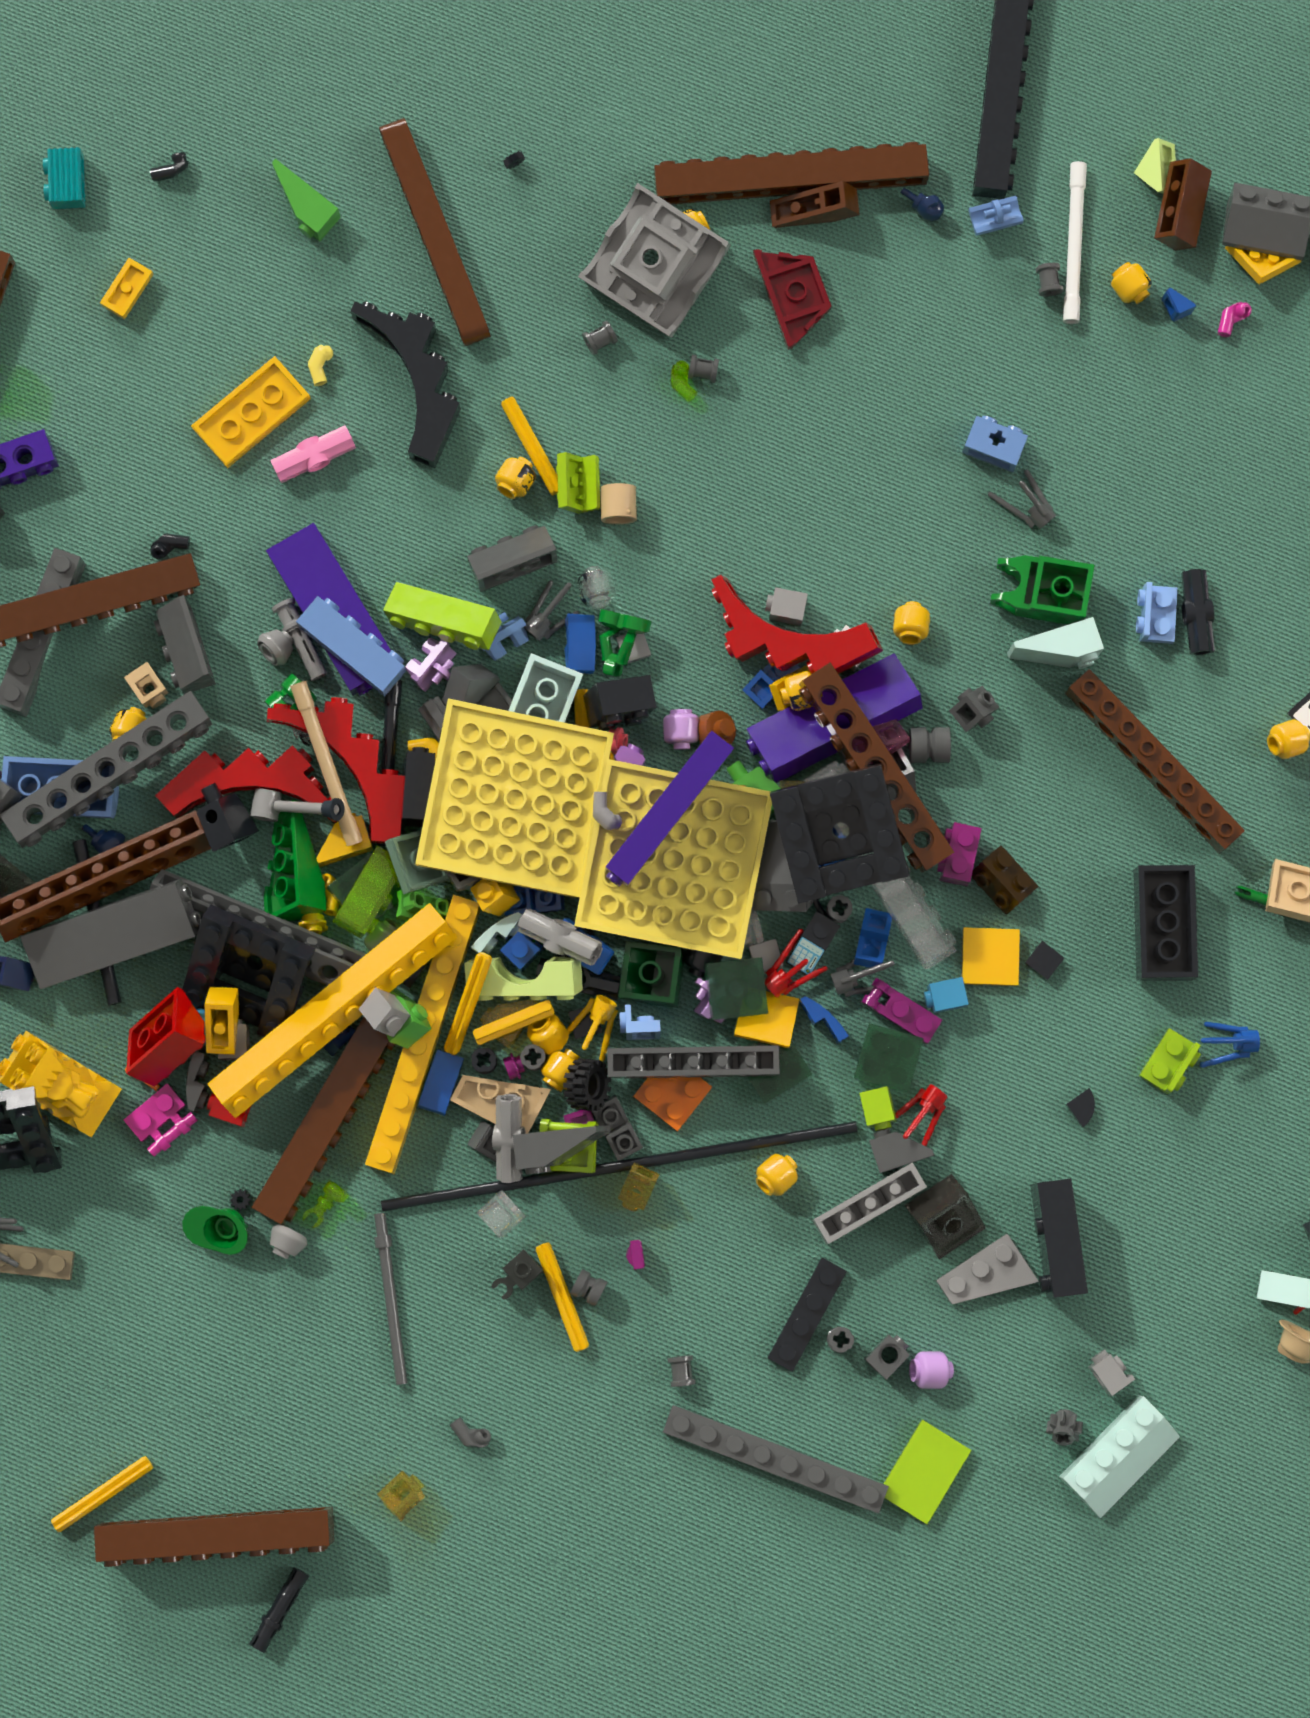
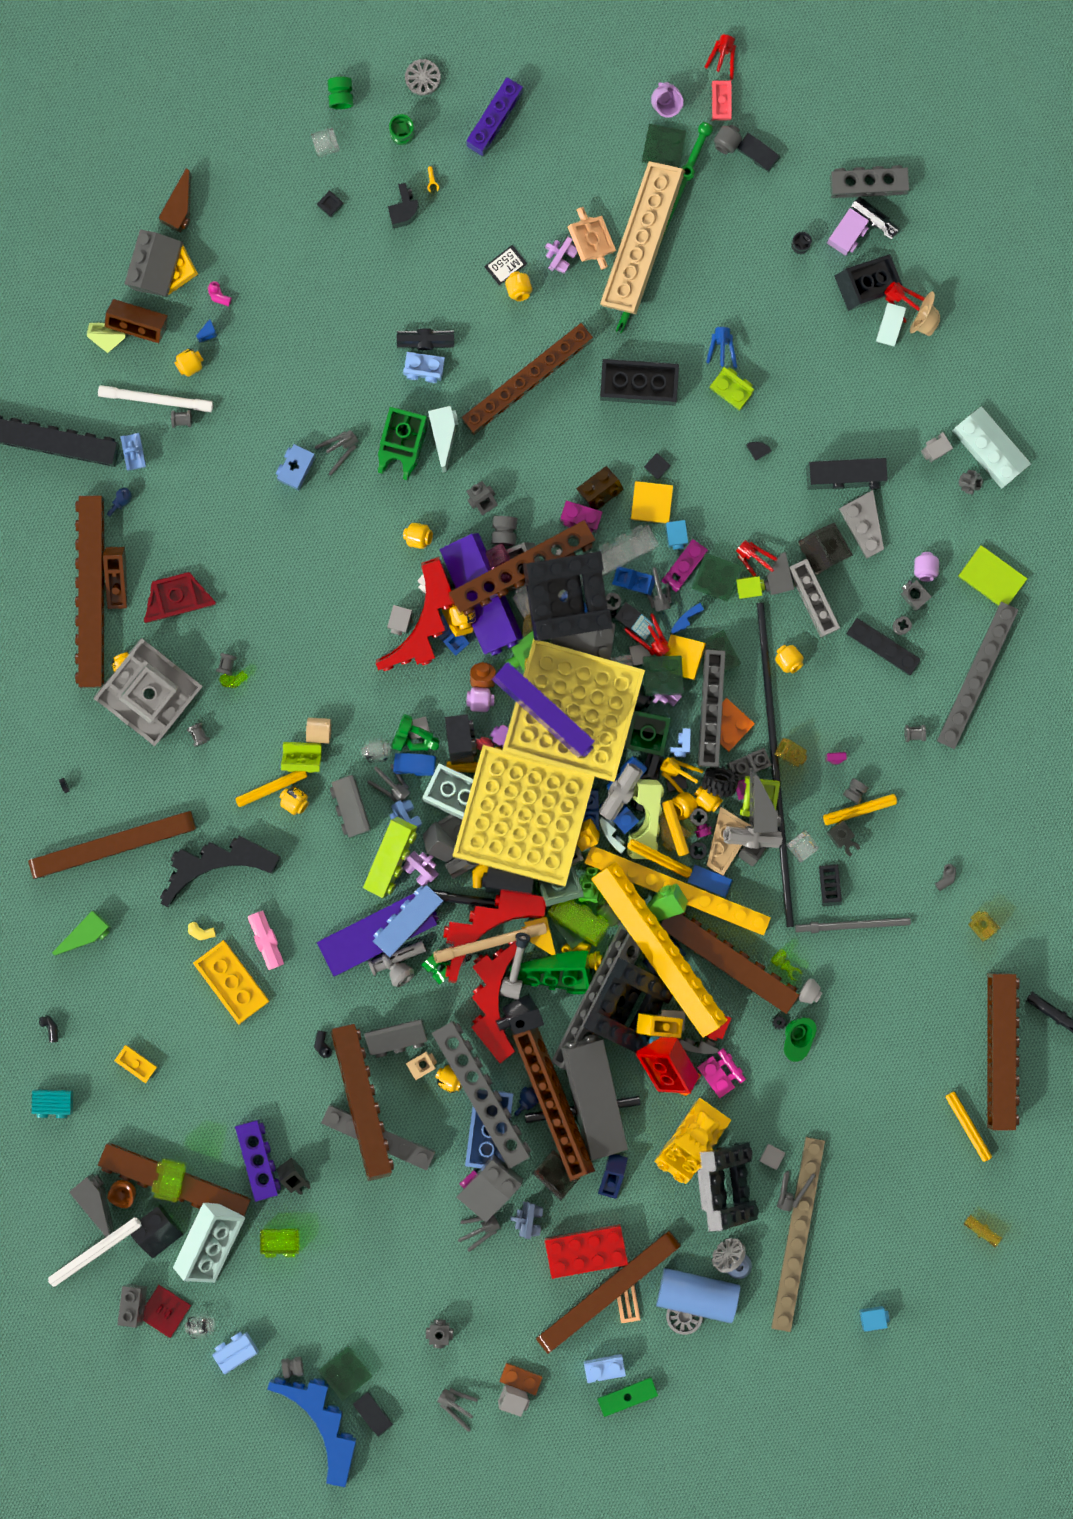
camera: 80 degrees left, 5 degrees up
light grey brick [359,987,410,1037] -> none
light grey arm [593,792,622,830] -> none
none -> light grey tile [759,1144,785,1170]
none -> black slope [819,864,842,907]

